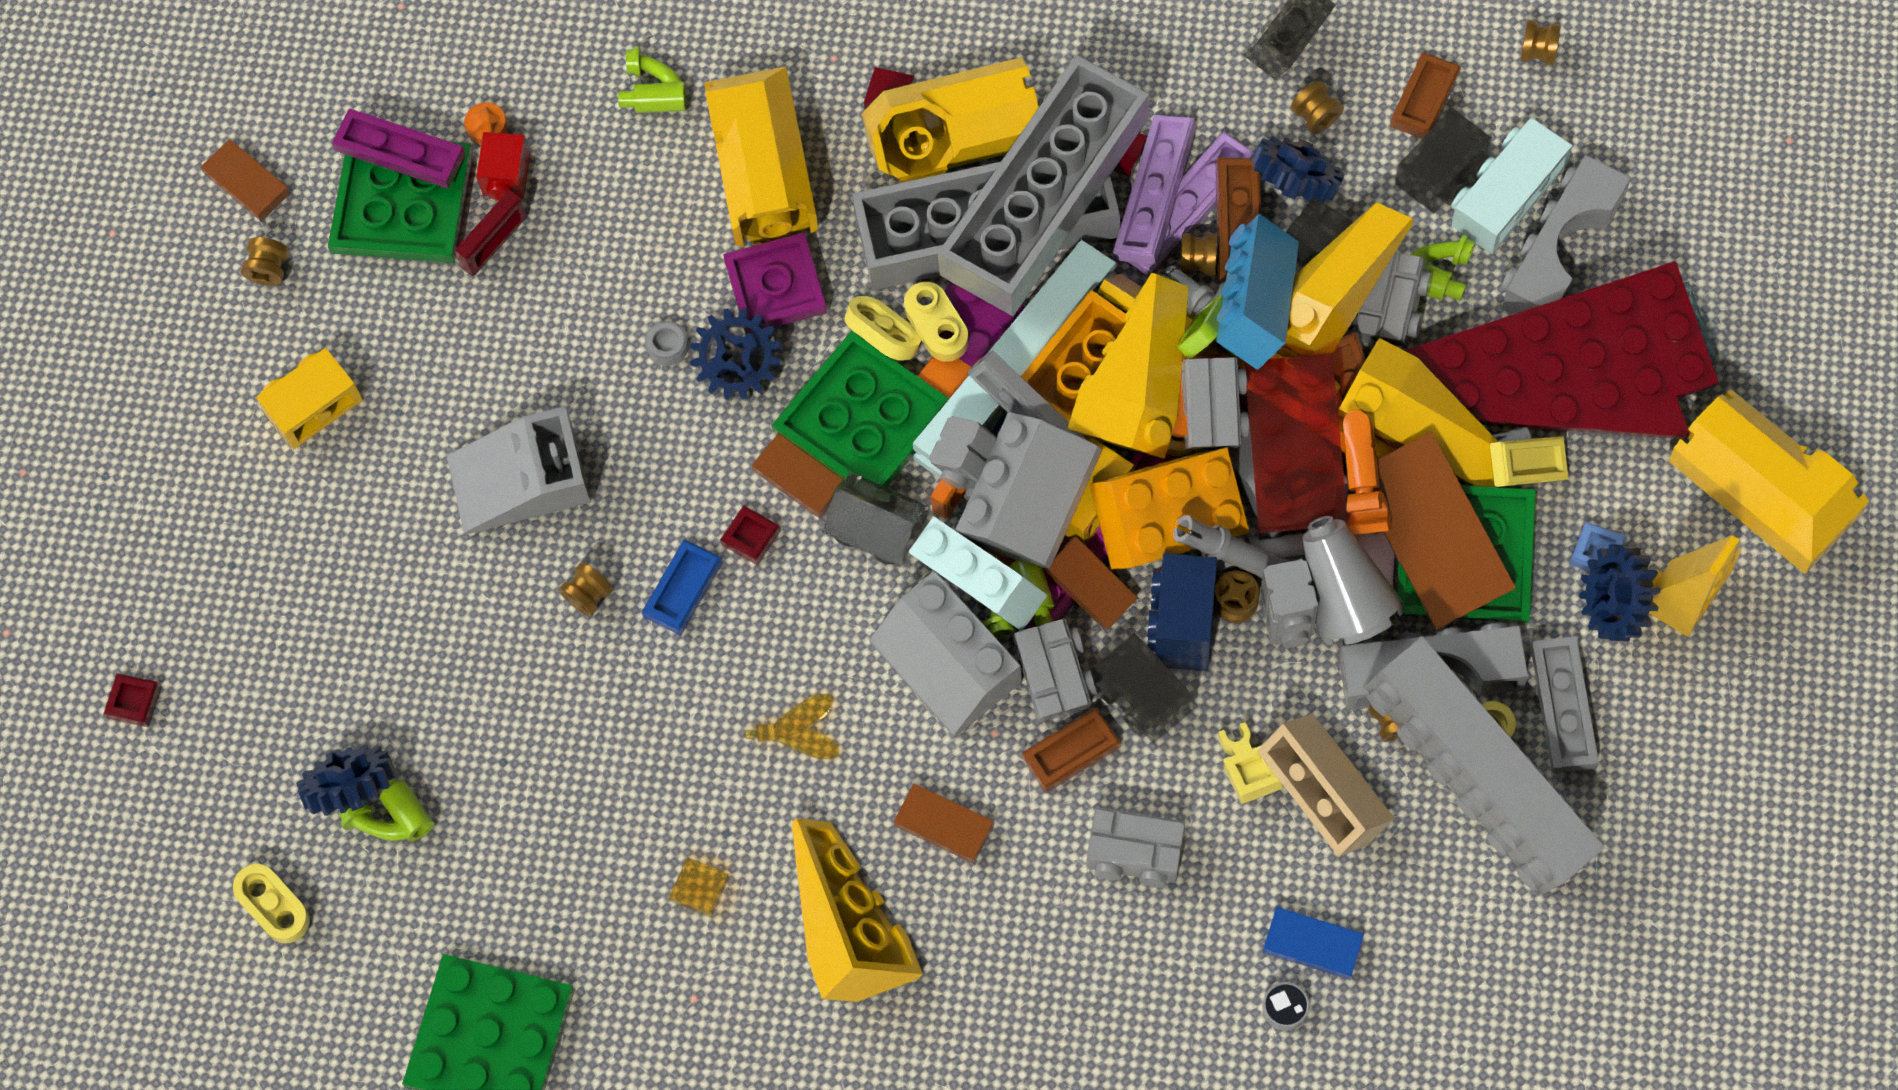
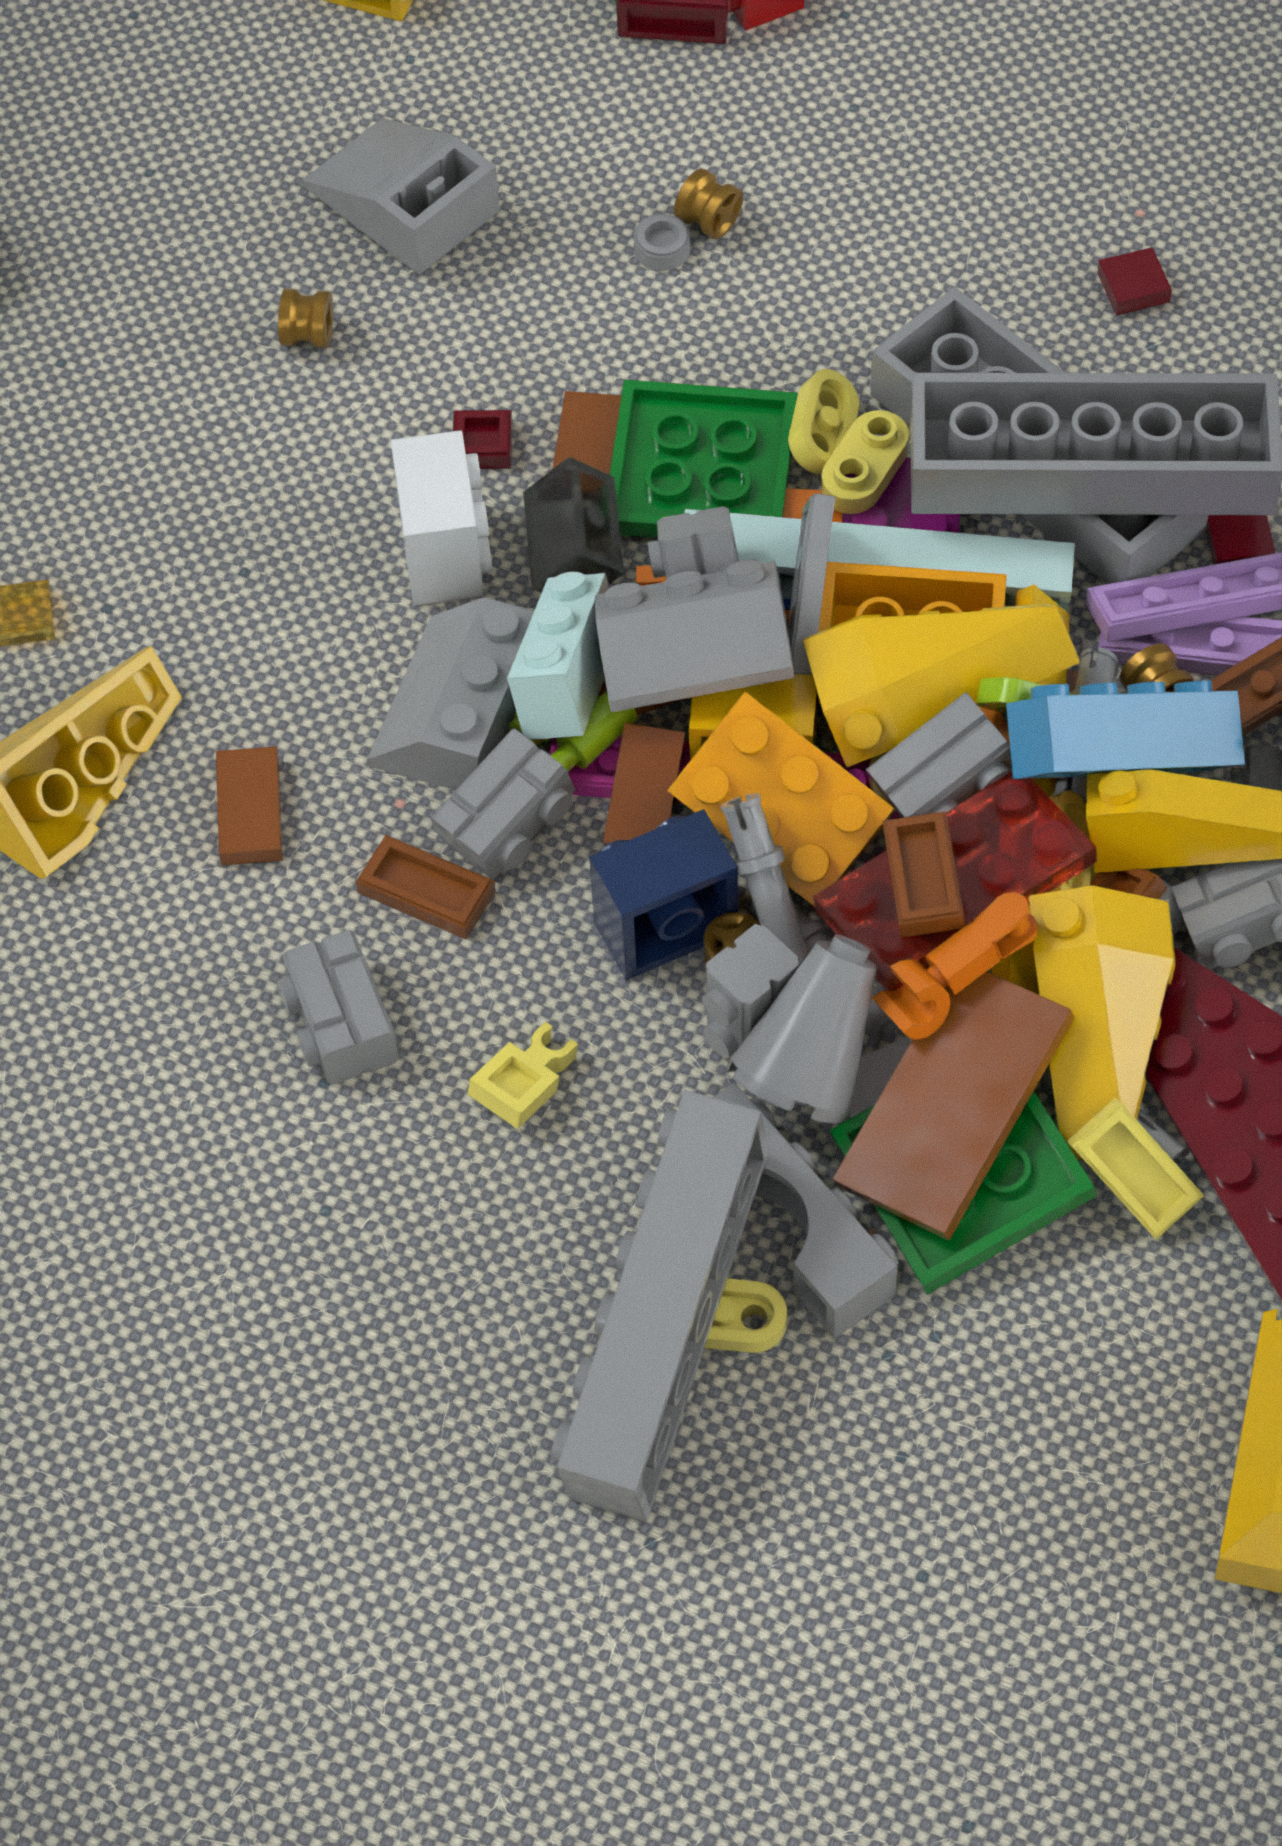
camera: 55 degrees right, 10 degrees down
lime plant [618,46,687,113] -> none
blue tile [641,539,723,636] -> none
dark blue gear [690,308,784,401] -> none
yellow brick [704,66,818,247] -> none
magenta plate [723,232,827,335] -> none
clear yellow piece [744,694,839,760] -> none
yellow brick [861,57,1039,183] -> none
clear smoke brick [1094,633,1194,744] -> none
tan brick [1257,713,1395,857] -> none
tile [1262,982,1309,1031] -> none
blue tile [1263,907,1364,980] -> none
light grey plate [1530,636,1599,773] -> none
medium blue tile [1569,522,1627,572] -> none
dark blue gear [1579,544,1661,642] -> none
yellow wedge [1649,535,1741,638] -> none
none -> white brick [391,430,493,606]
none -> pearl gold wheel [674,168,744,239]
none -> dark orange tile [882,811,965,938]

